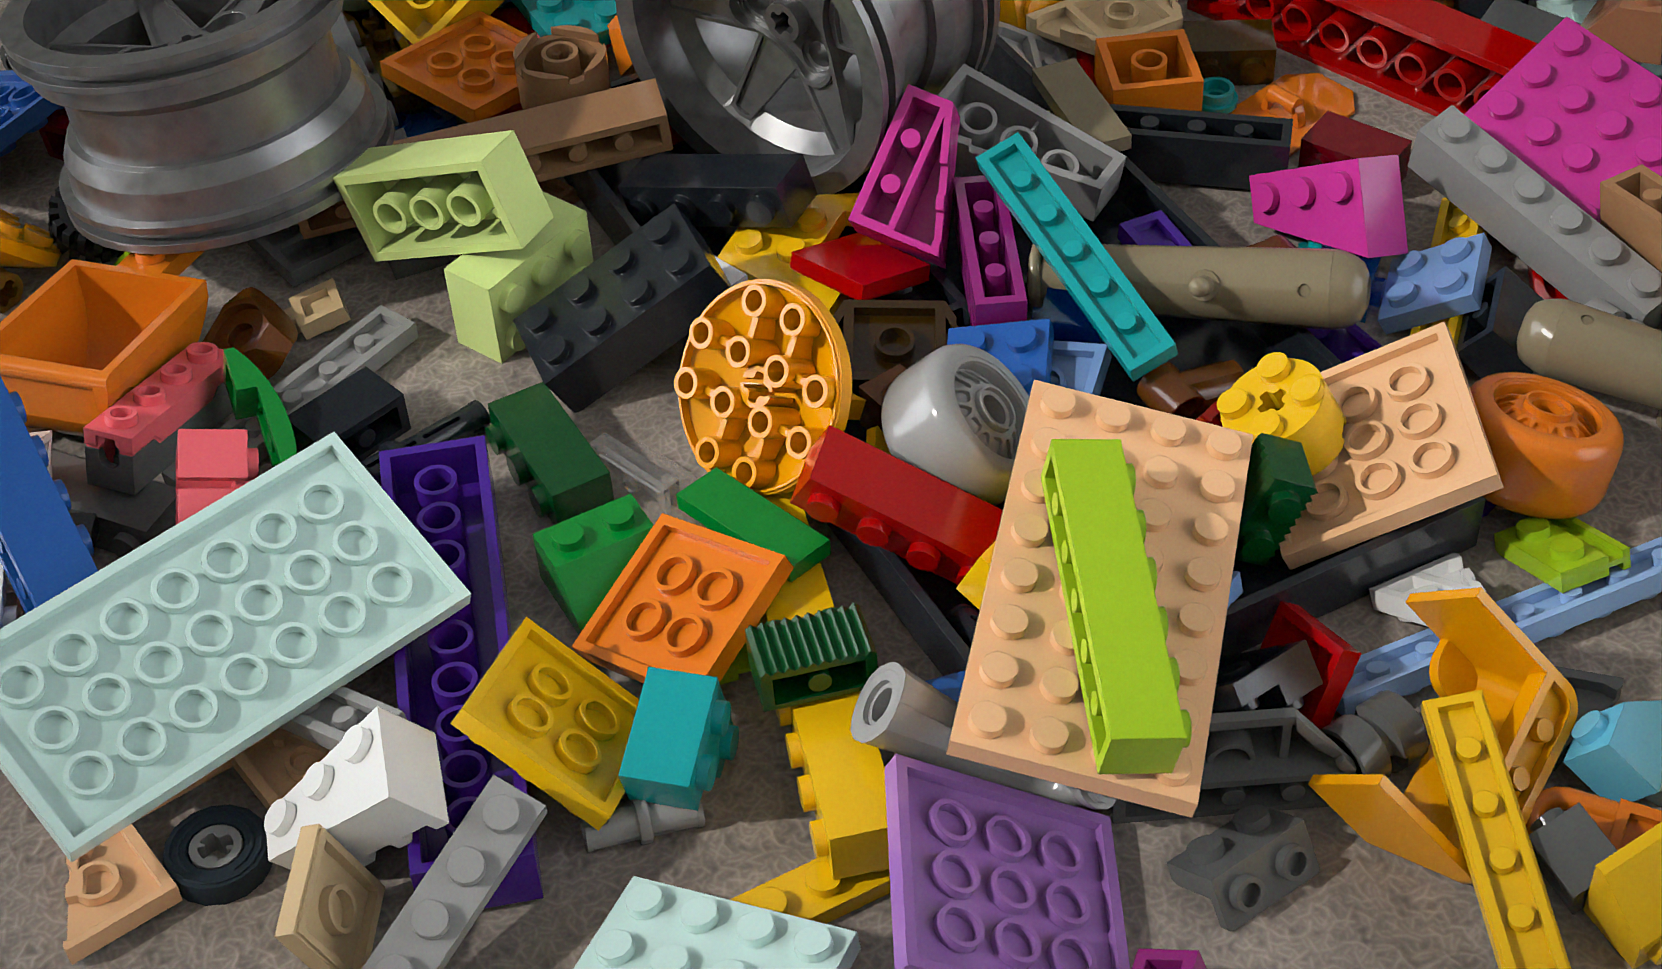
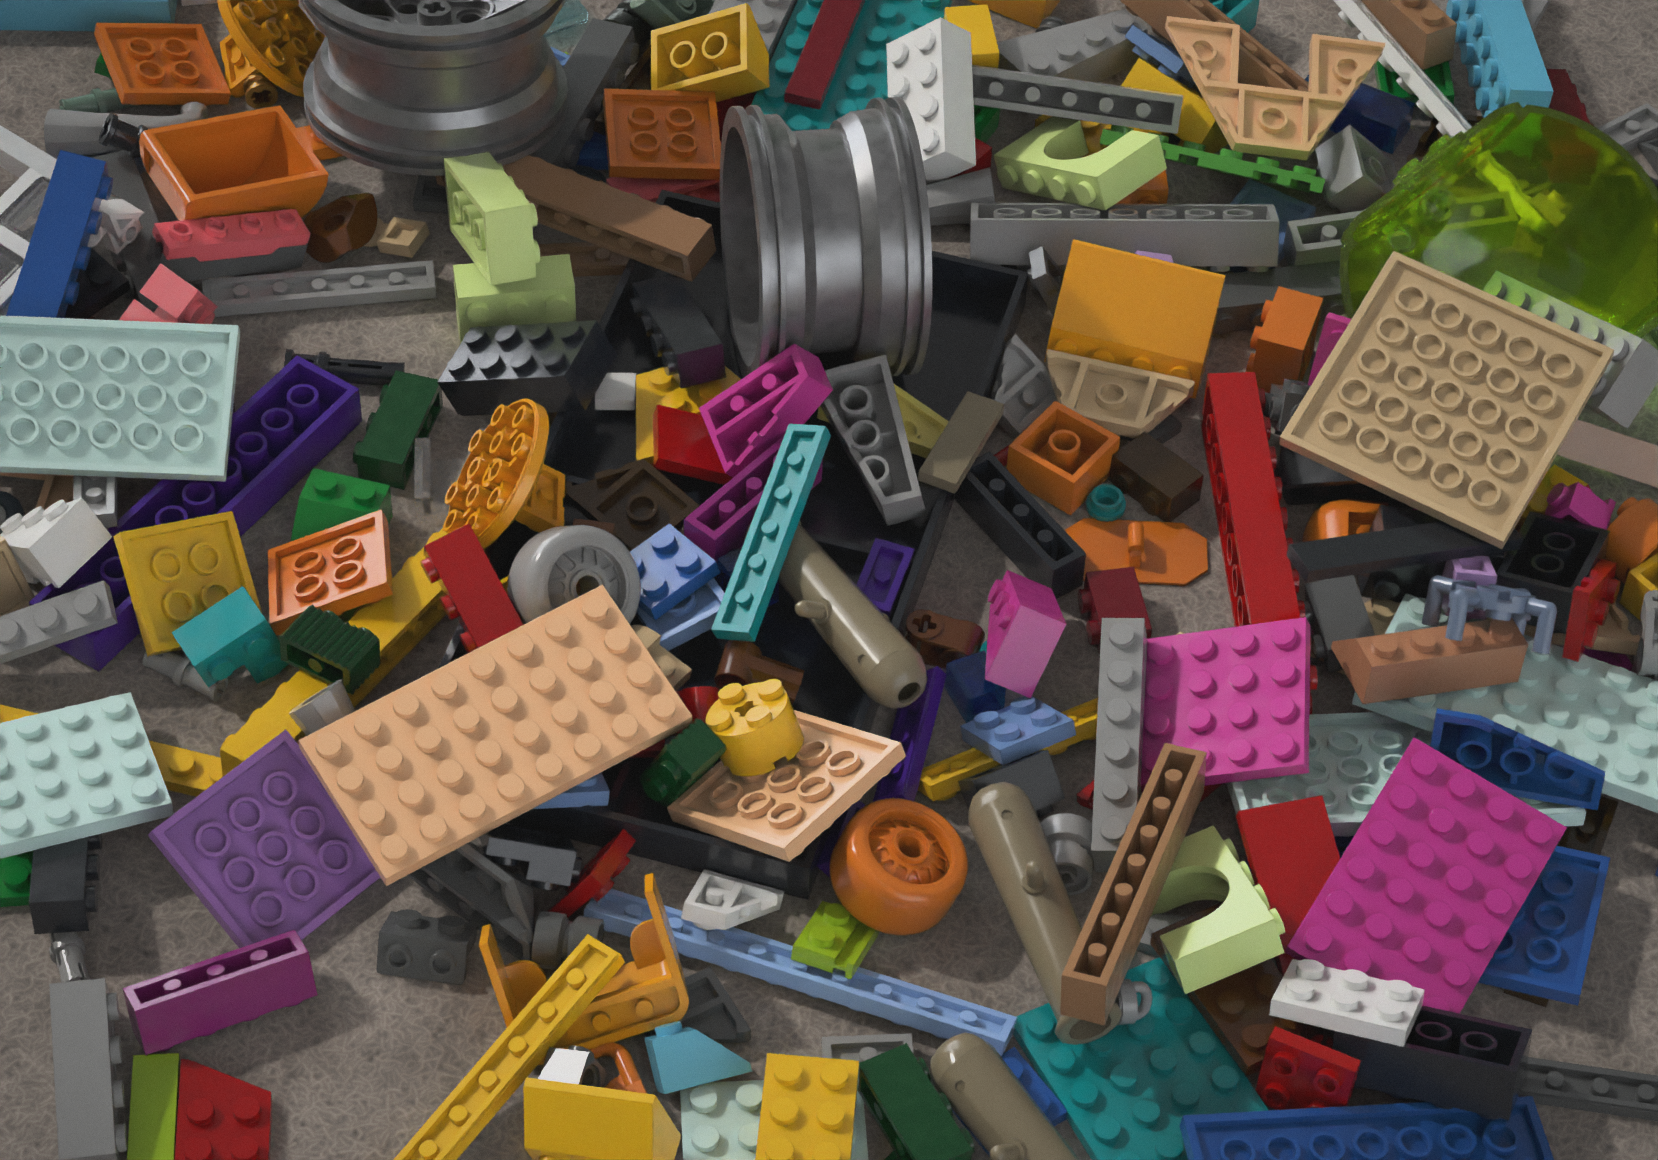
camera: 40 degrees right, 5 degrees up
green slope [223,347,297,468] -> none
black brick [288,366,411,462] -> none
medium nougat brick [513,25,611,110] -> none
green tile [676,467,831,582] -> none
lime brick [1040,439,1192,774] -> none

